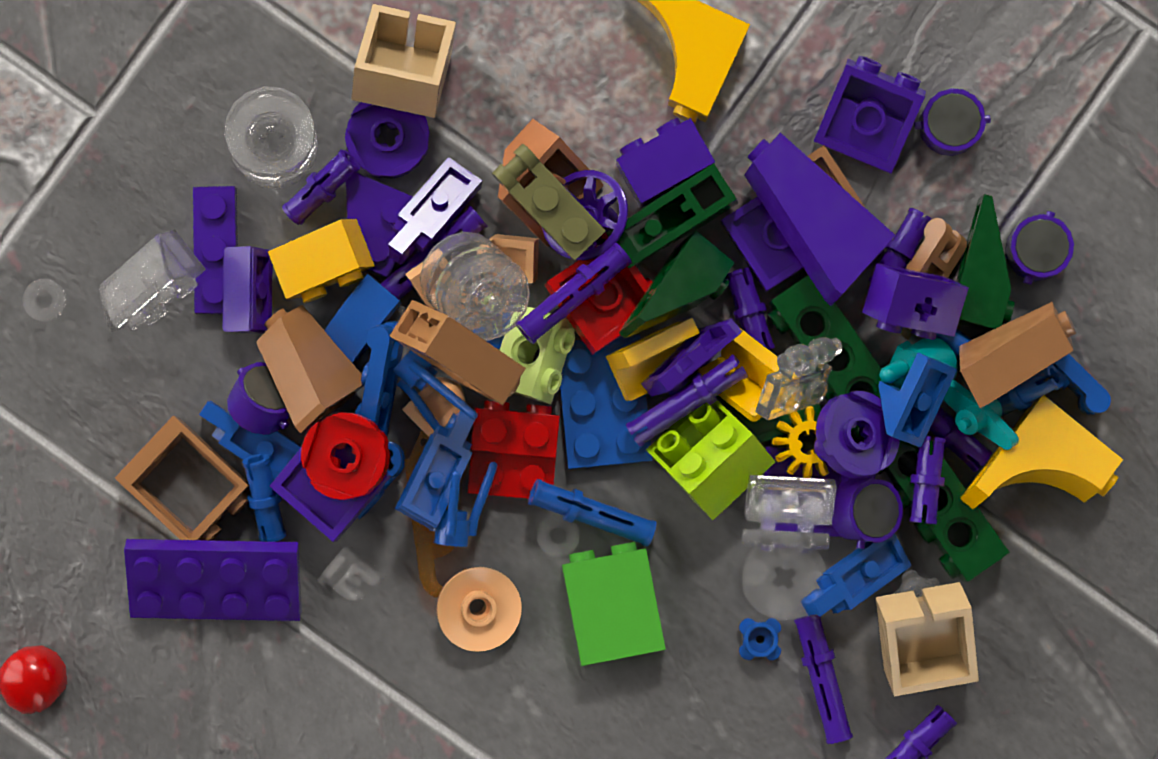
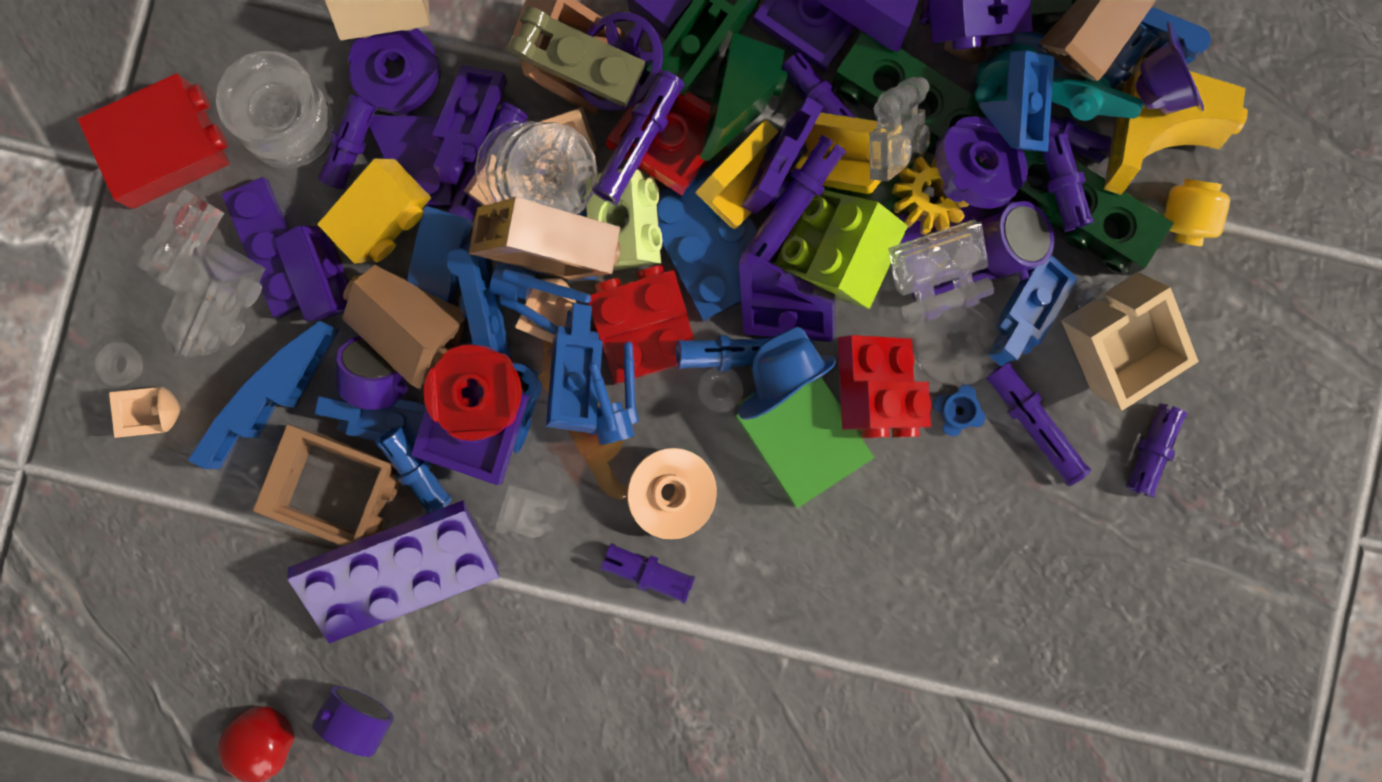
camera: 20 degrees left, 0 degrees up
none -> red brick [77,73,230,209]
none -> light nougat plate [109,387,181,438]
none -> clear plate [137,189,224,292]
none -> blue slope [188,321,340,469]
none -> dark purple piece [312,686,394,757]
none -> dark purple pin [600,543,695,604]
none -> blue piece [738,327,836,420]
none -> dark purple wing [739,252,836,342]
none -> red plate [838,335,931,438]
none -> dark purple piece [1136,22,1204,114]
none -> yellow head [1163,178,1230,246]

